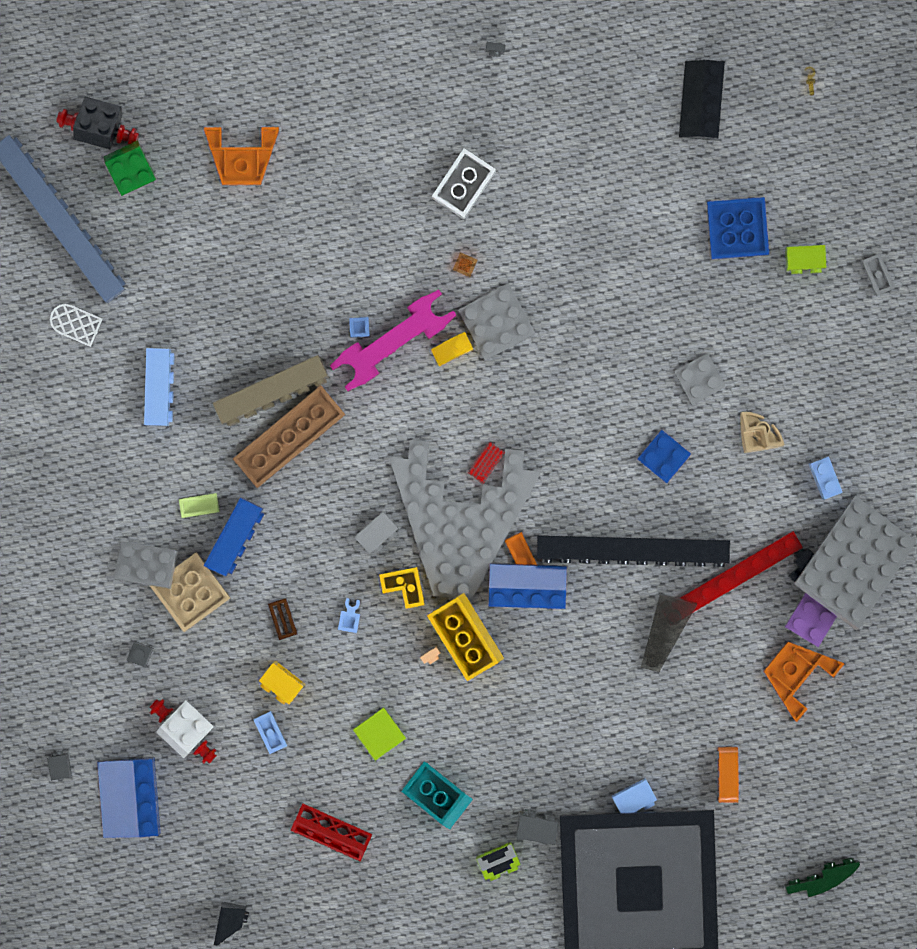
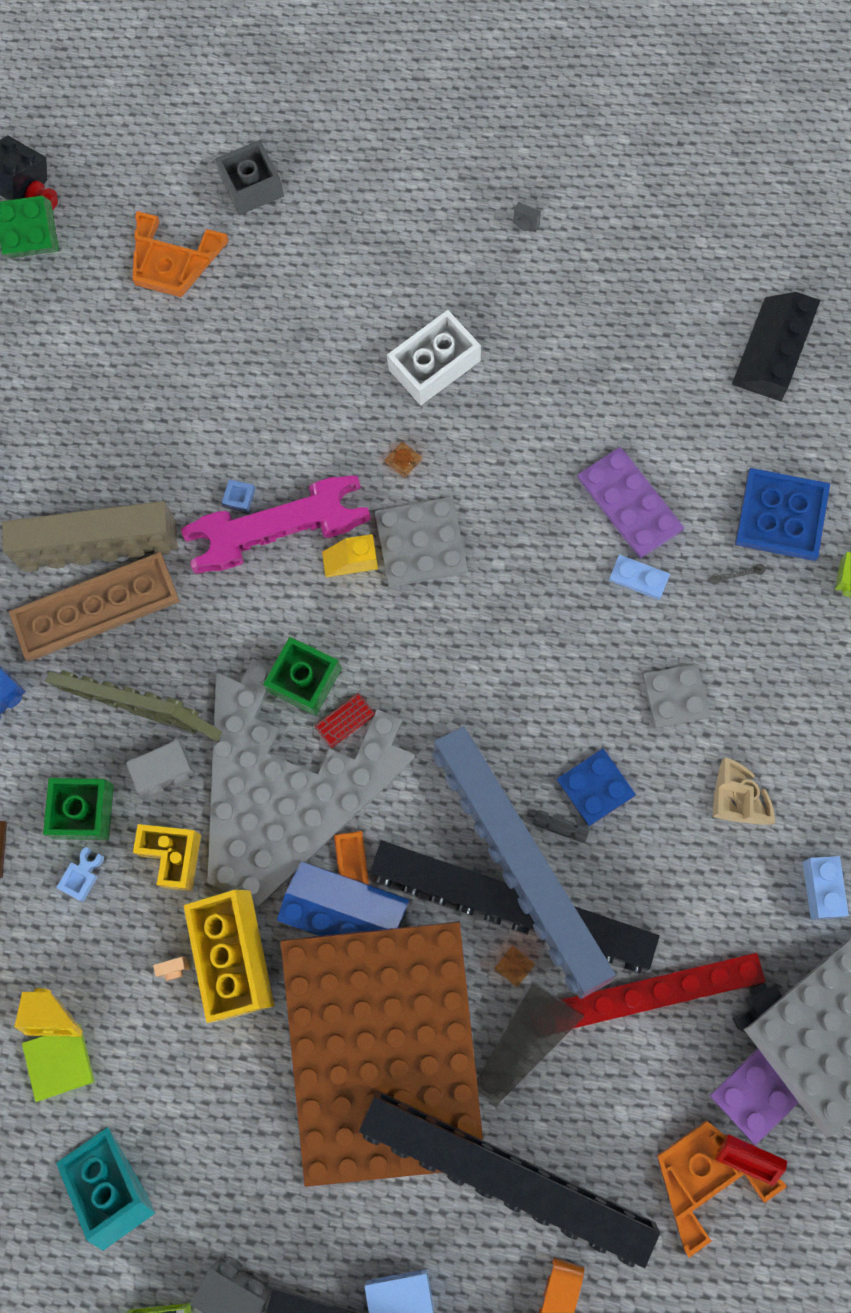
camera: 25 degrees right, 15 degrees down
none -> yellow slope [14,988,83,1037]
none -> green brick [43,778,114,840]
none -> olive wing [45,670,222,742]
none -> dark grey brick [215,140,284,215]
none -> green brick [263,637,342,716]
none -> dark orange plate [281,921,483,1187]
none -> black brick [359,1089,660,1269]
none -> sand blue brick [432,726,616,999]
none -> clear orange plate [494,945,535,988]
none -> dark grey axle [533,810,589,843]
none -> medium lavender plate [577,447,684,559]
none -> light blue plate [609,555,670,600]
none -> clear smoke hinge [710,564,766,584]
none -> red tile [715,1134,787,1186]

